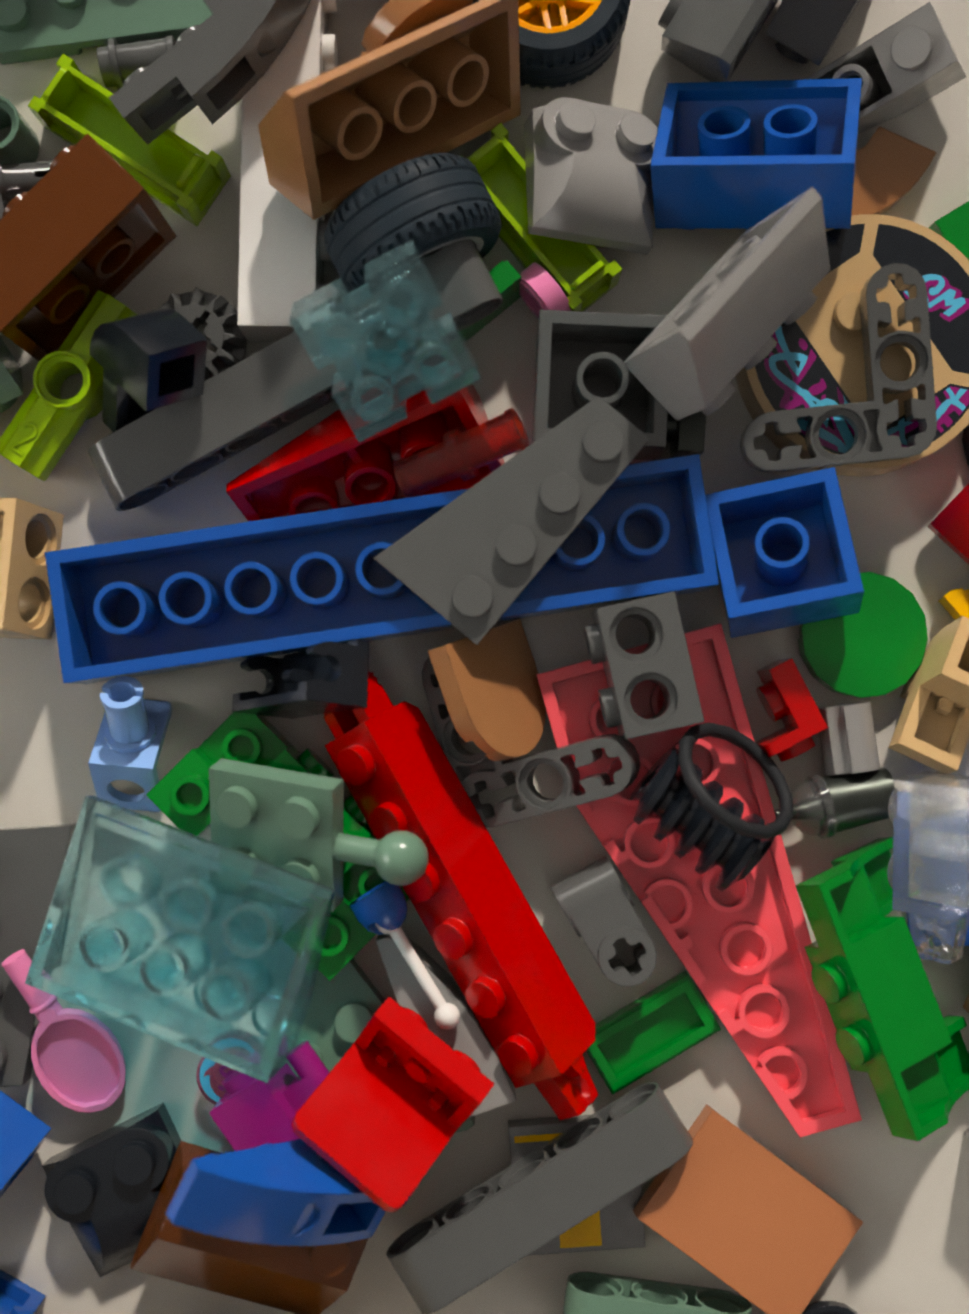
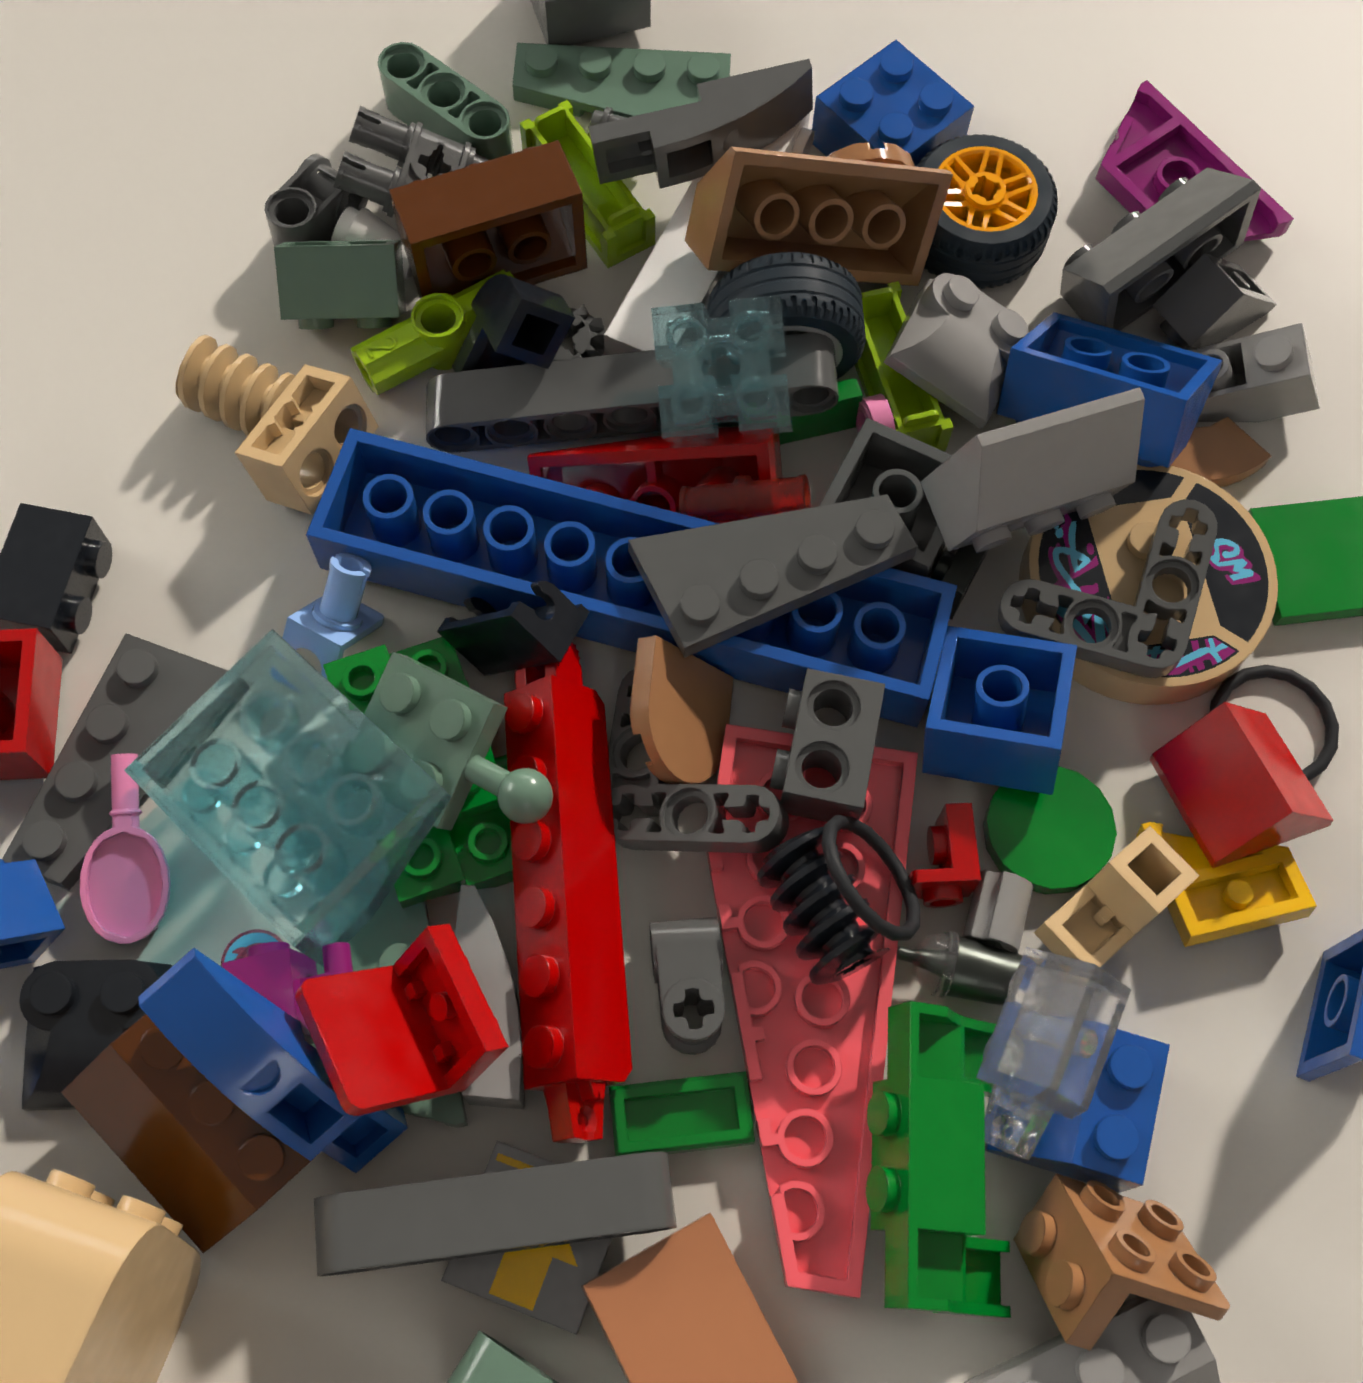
camera: 20 degrees right, 20 degrees down
hinge [349,881,460,1030] -> none

